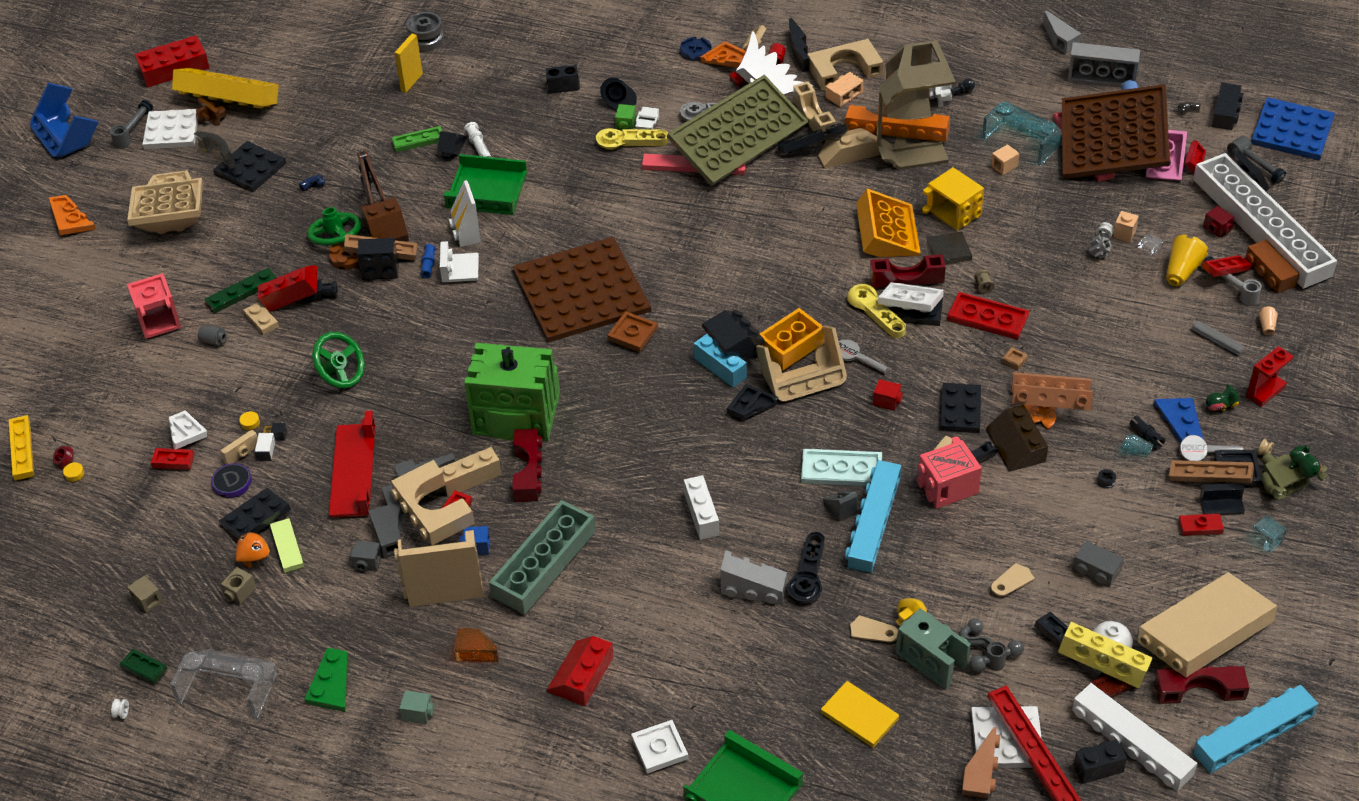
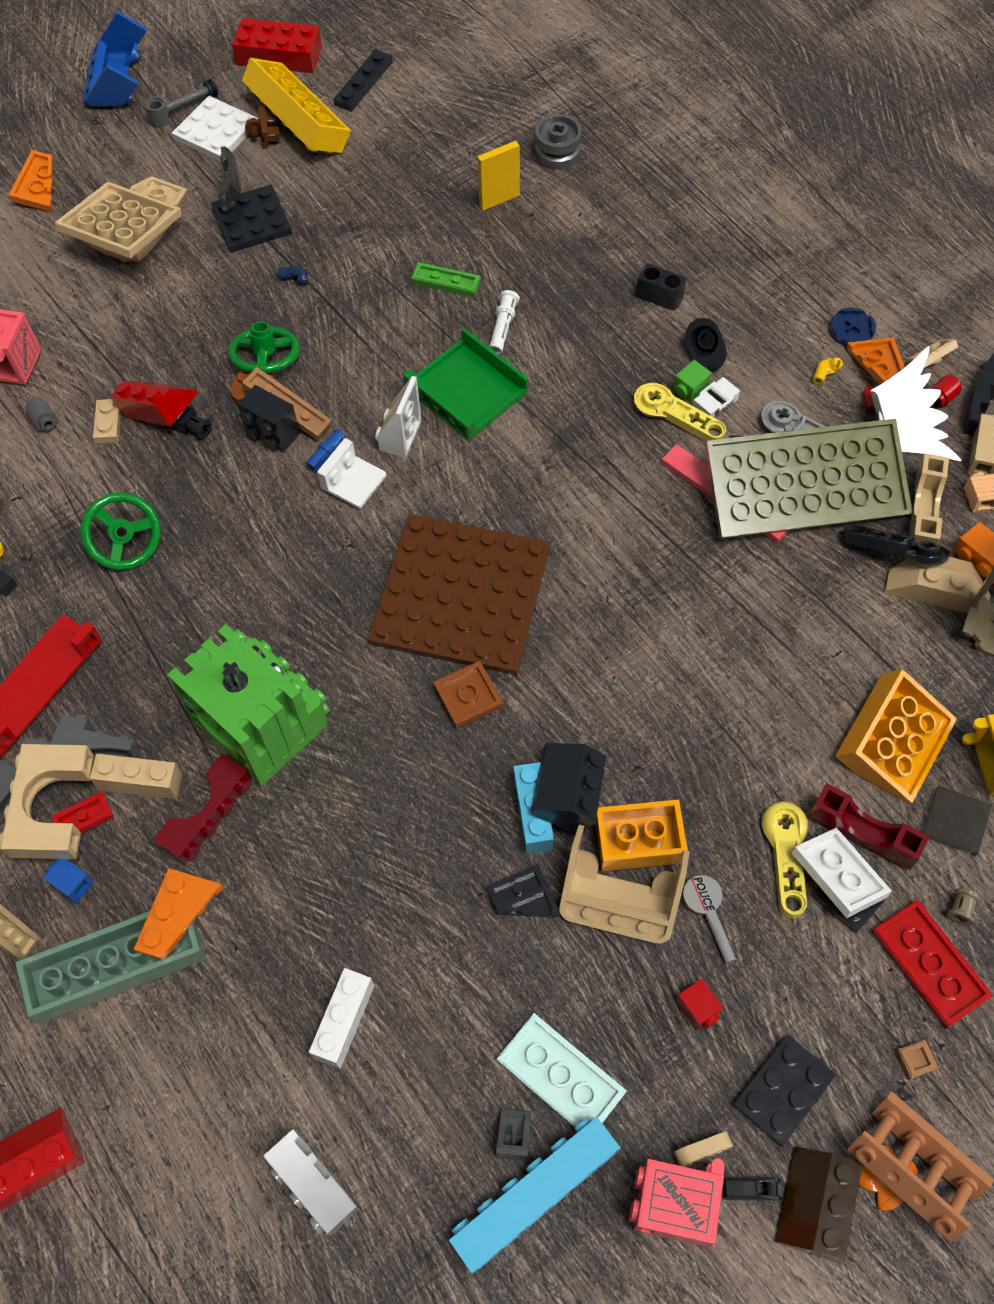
camera: 35 degrees right, 15 degrees up
dark green plate [204,268,277,314] -> none
reddish brown slope [357,151,409,242] -> none
black slope [437,131,467,157] -> none
black beam [787,532,825,604] -> none
none -> orange wing [134,868,224,961]
none -> black plate [334,49,393,112]
none -> yellow arm [812,357,843,385]

